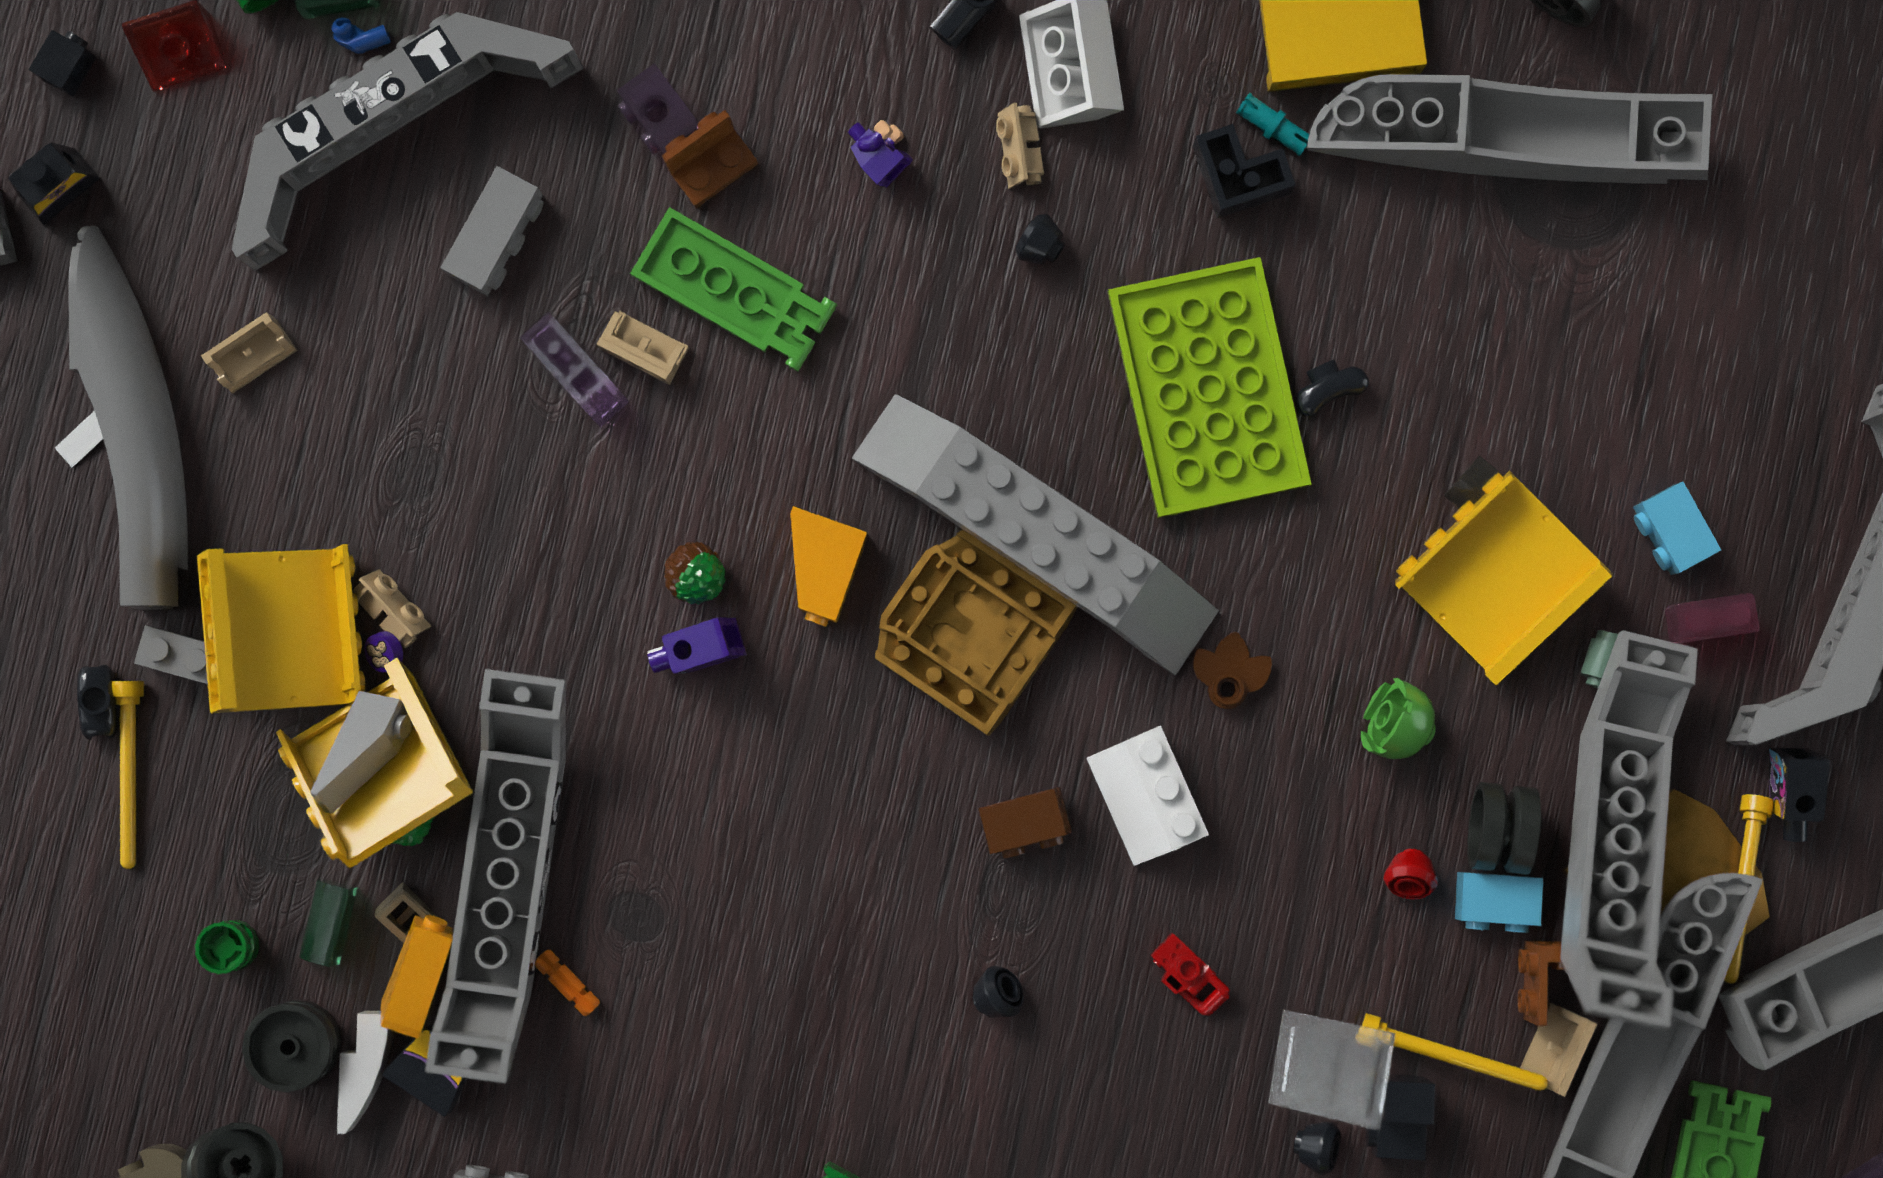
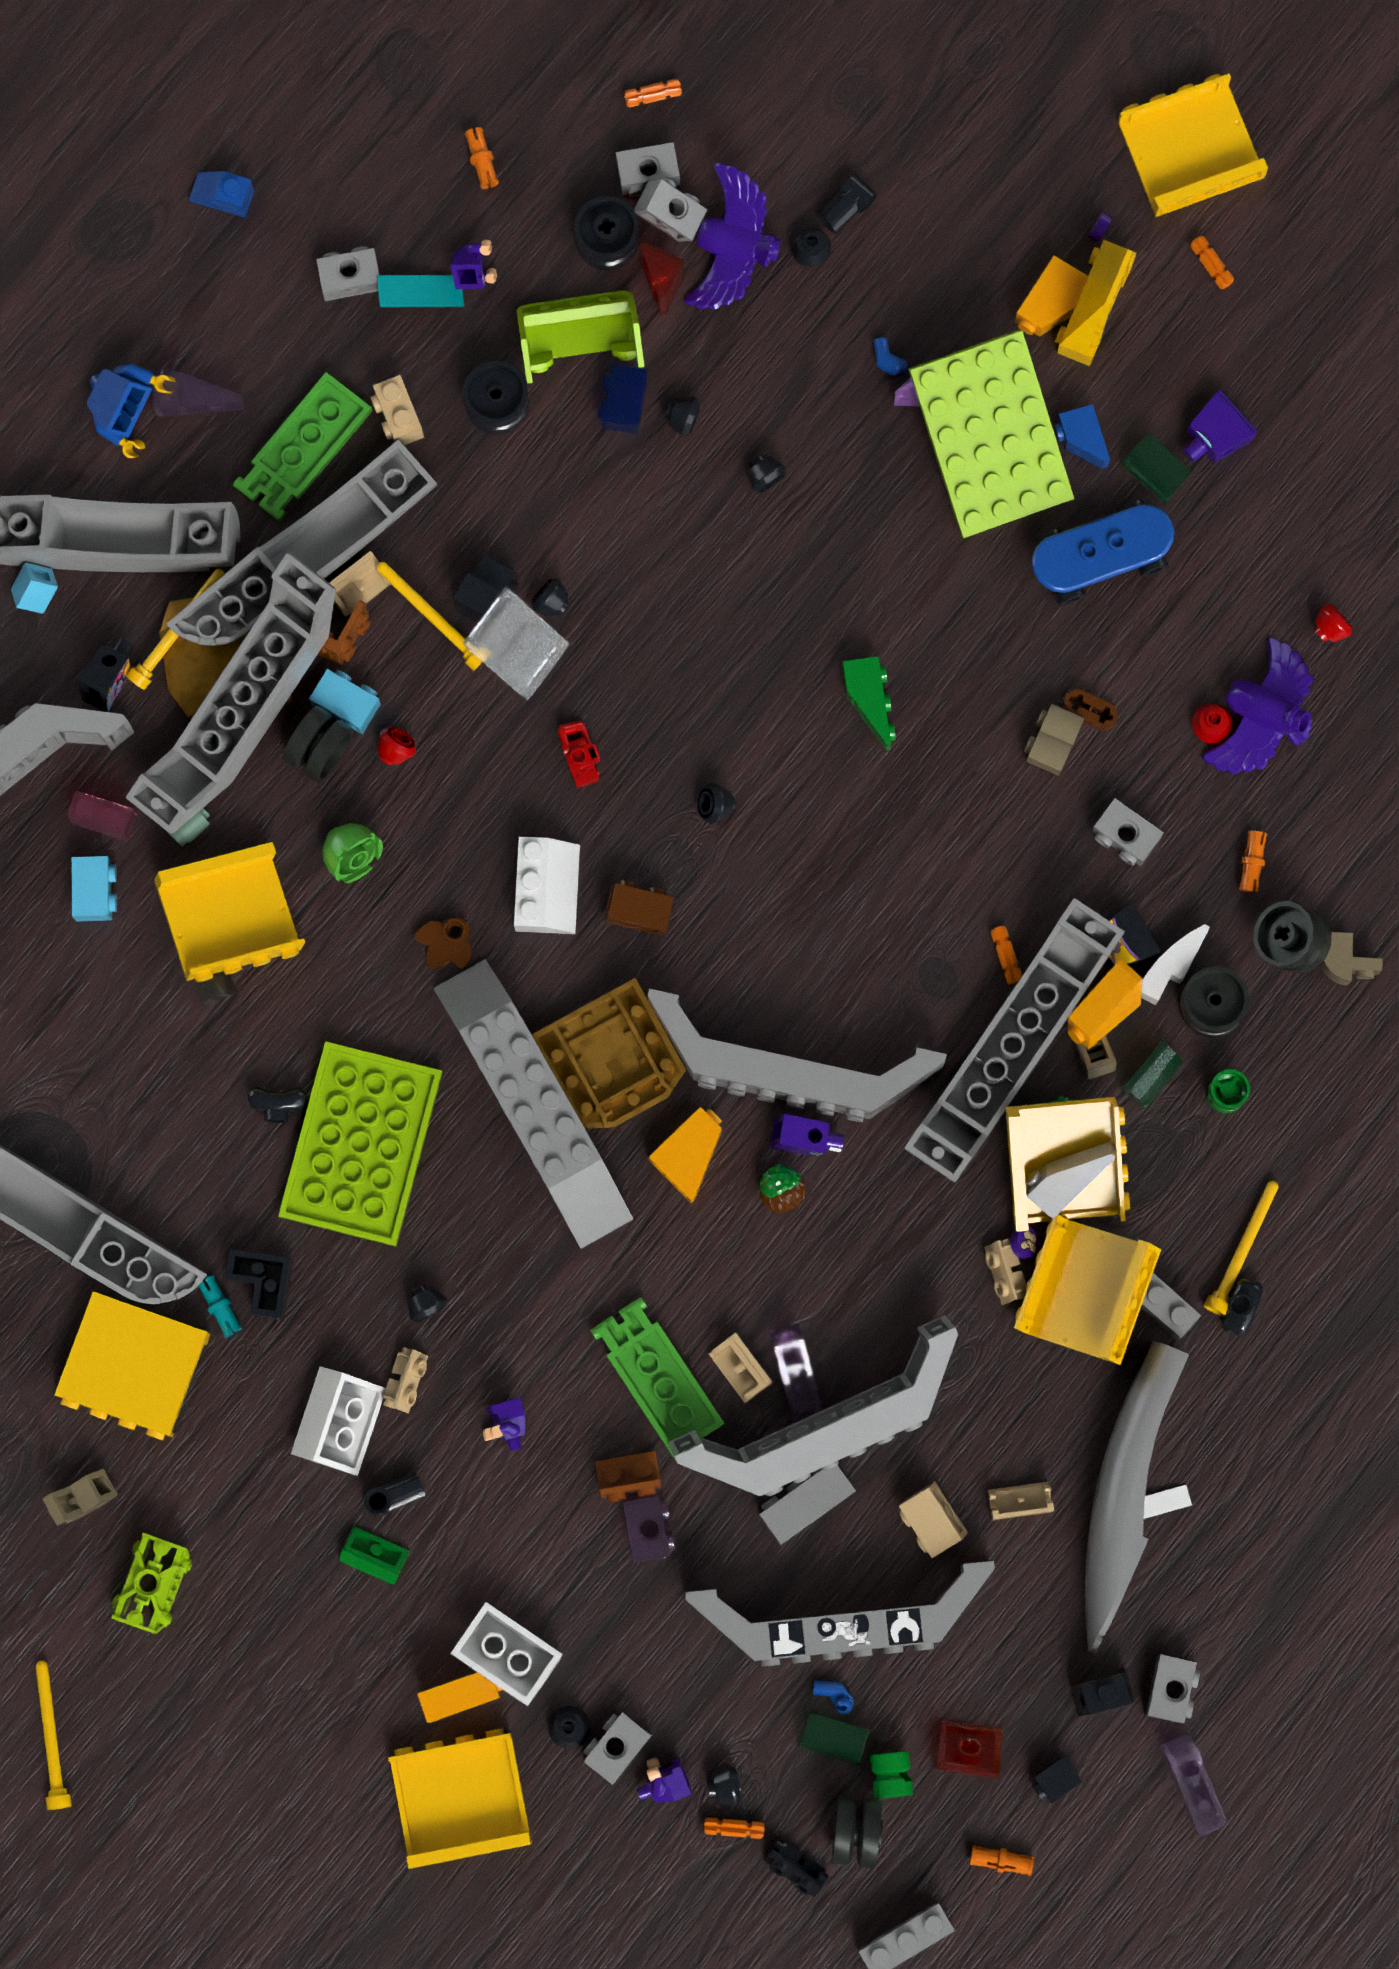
camera: 155 degrees left, 5 degrees down
none -> light grey slope [648,989,947,1122]
none -> light grey slope [667,1315,958,1496]
none -> tan brick [899,1481,968,1558]

